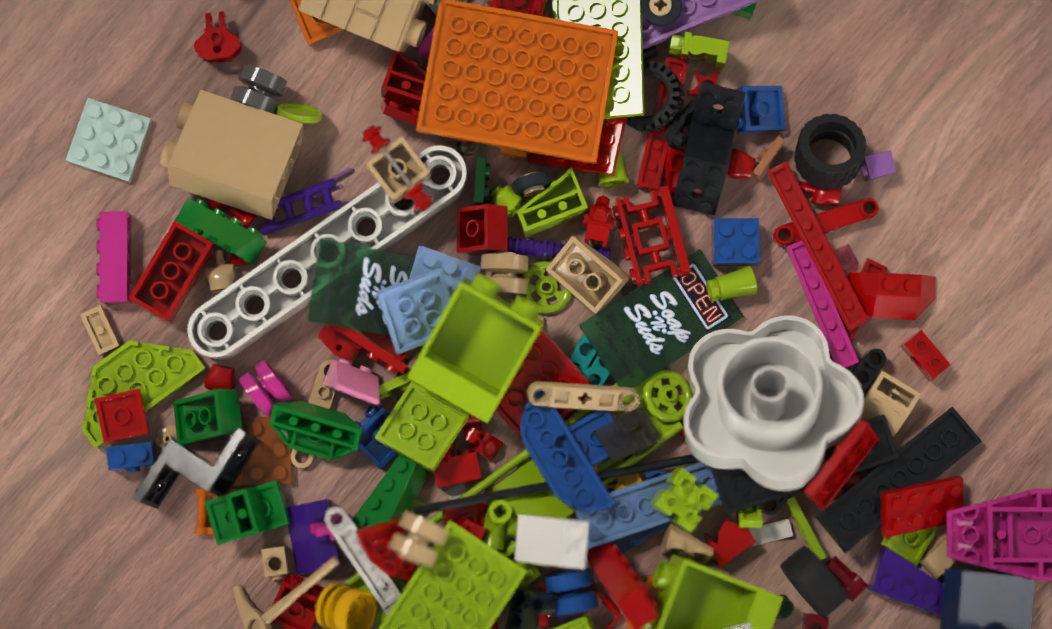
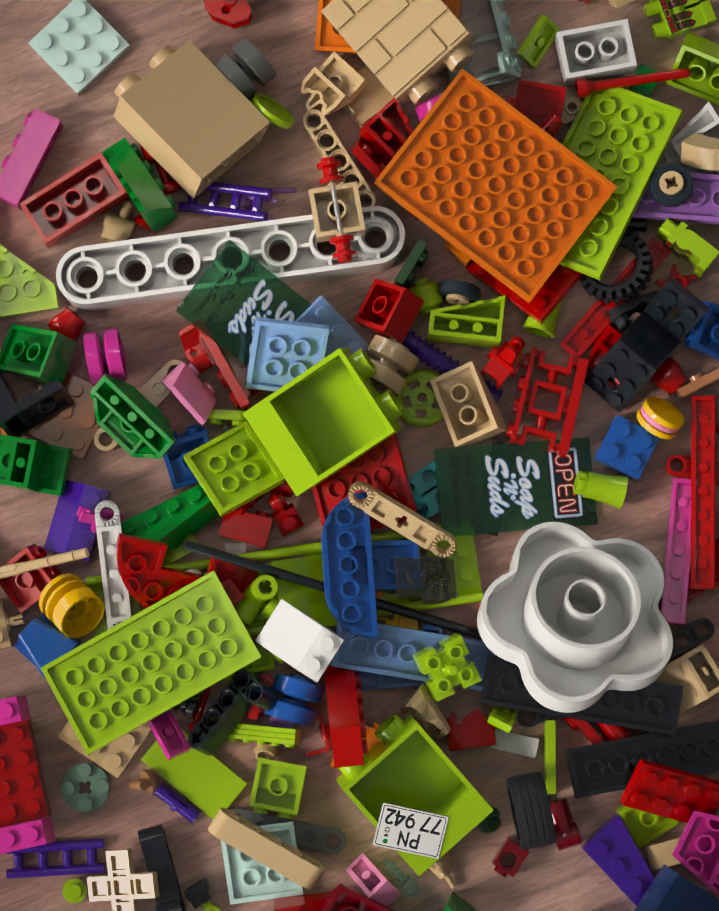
camera: 30 degrees right, 0 degrees up
tan brick [261,545,290,580] -> none
tan wheel [388,511,449,568] -> none
dark tan arm [454,141,483,156] -> none
lime plate [643,370,693,422] -> none
red plate [805,419,879,511] -> none
none -> tan plate [300,52,369,116]
none -> tan beam [303,109,376,208]
none -> tan piece [344,65,394,129]
none -> yellow head [636,396,685,440]

